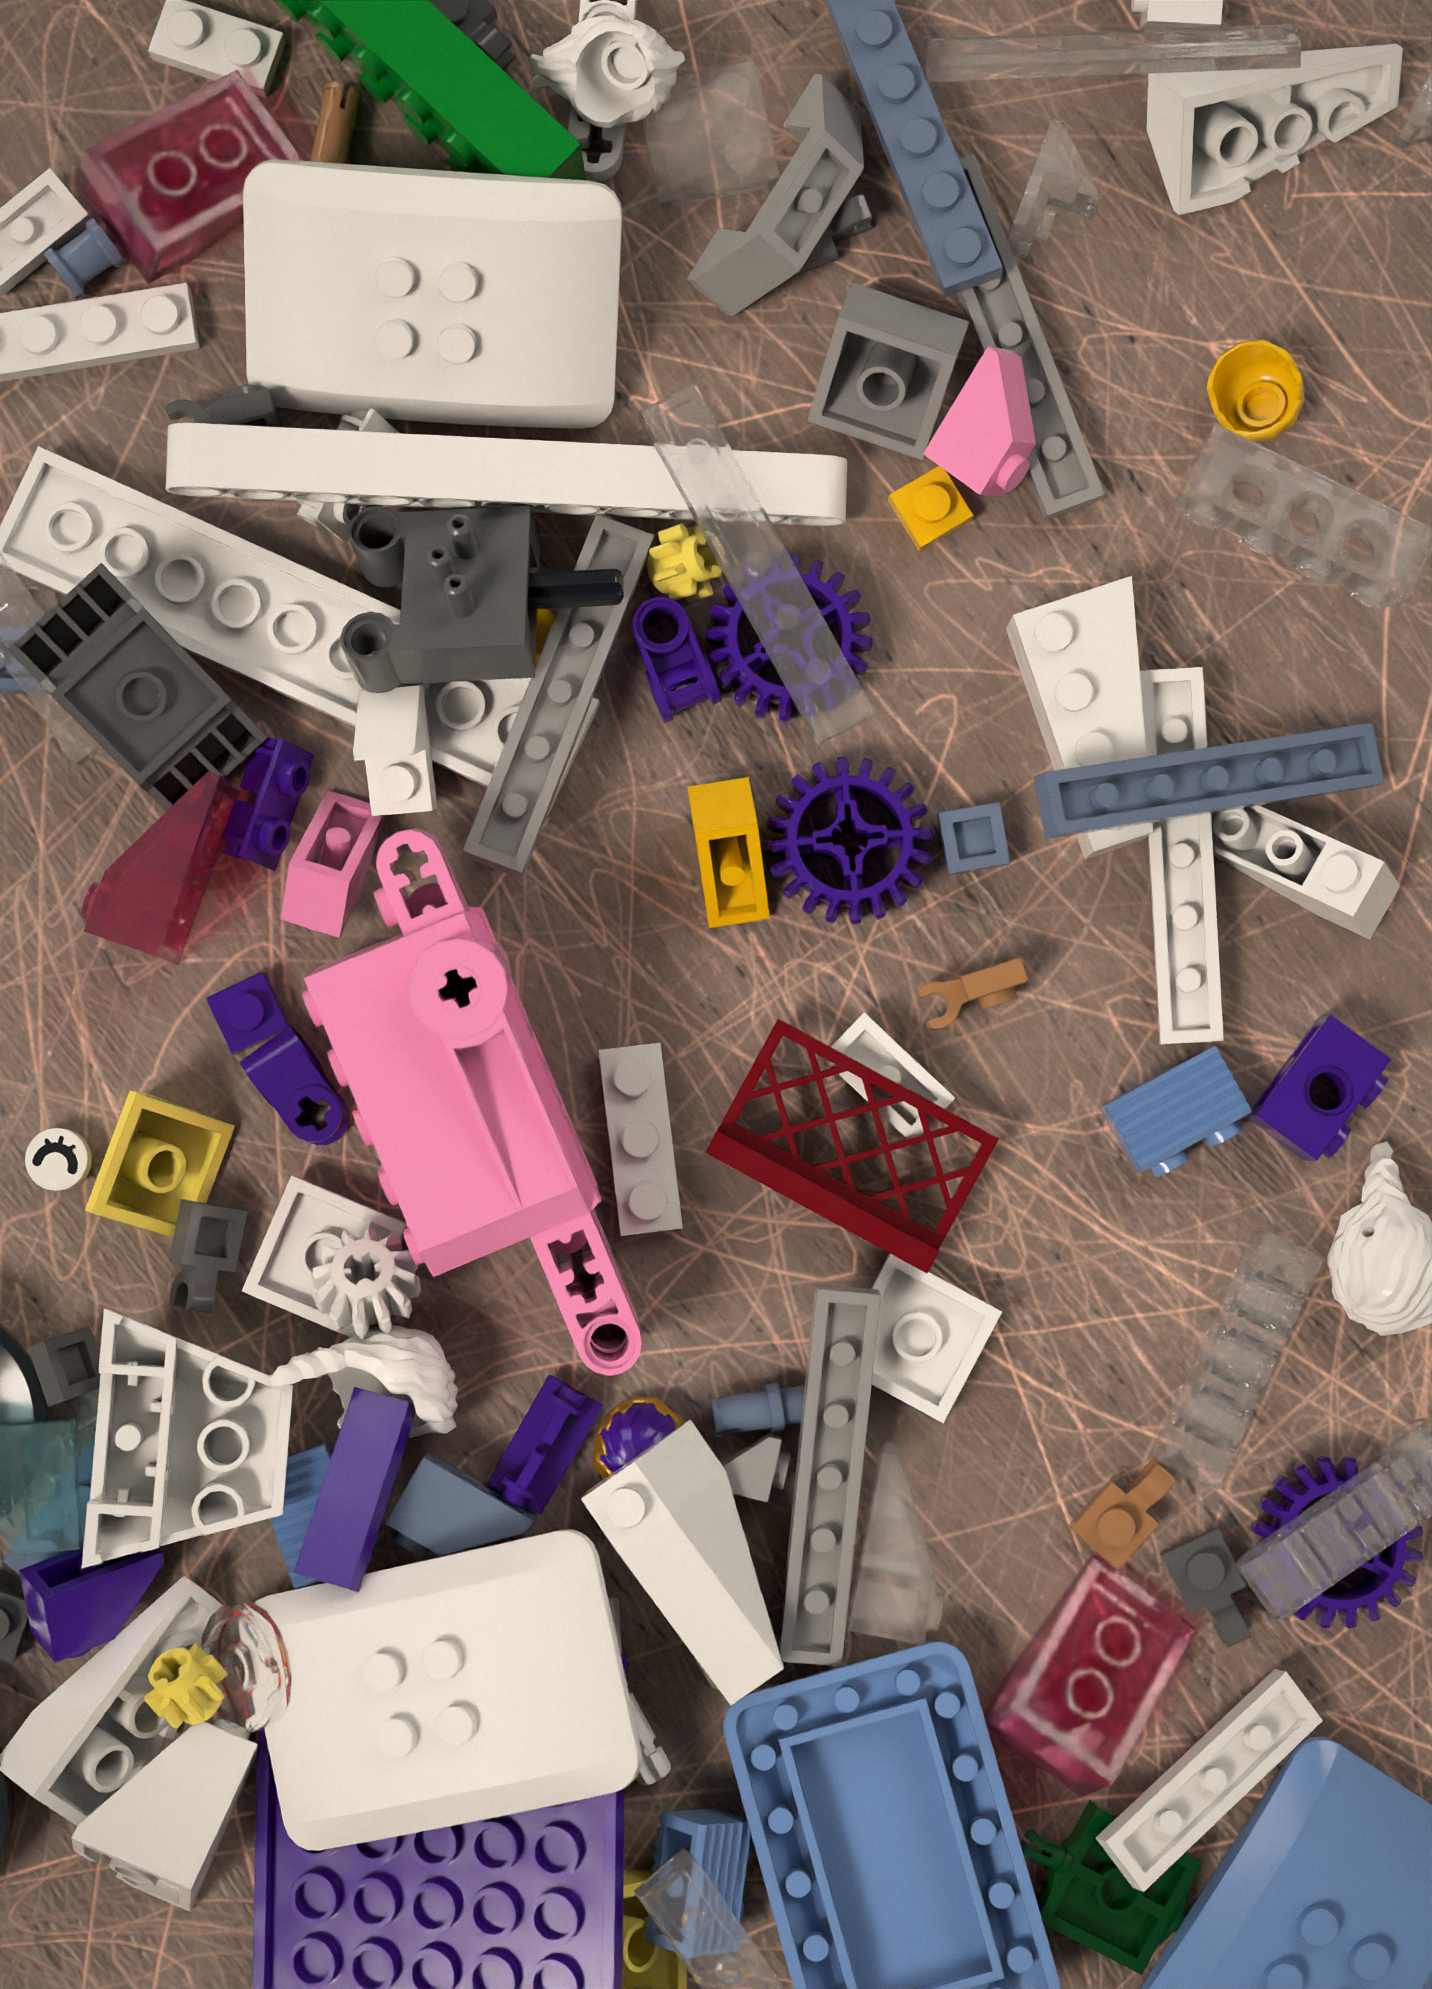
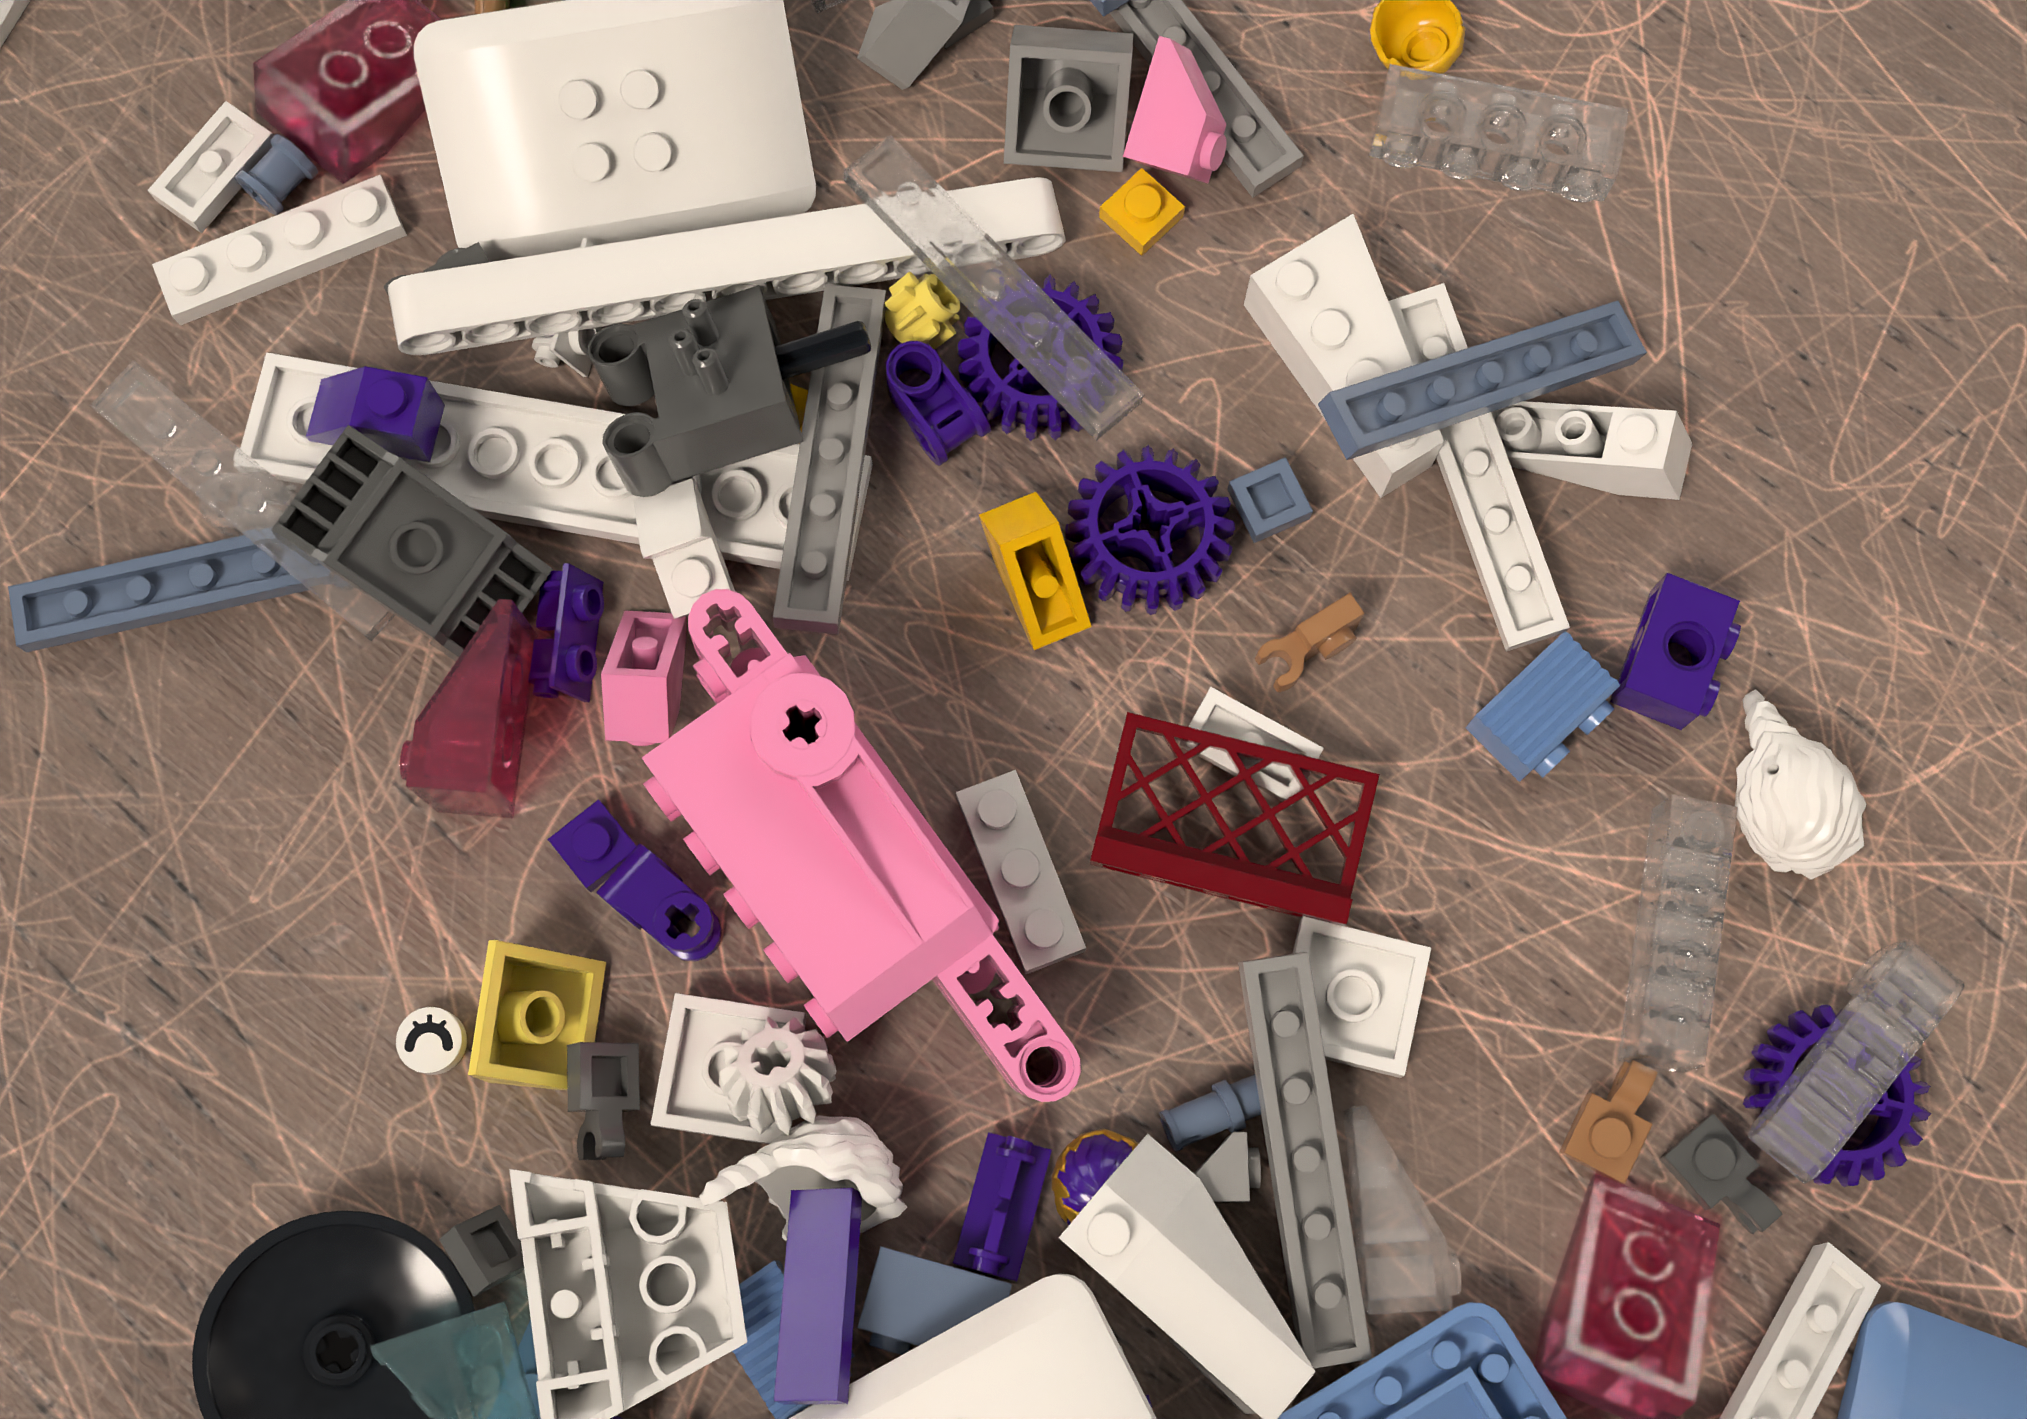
camera: 15 degrees left, 10 degrees down
none -> dark purple slope [306,366,445,462]

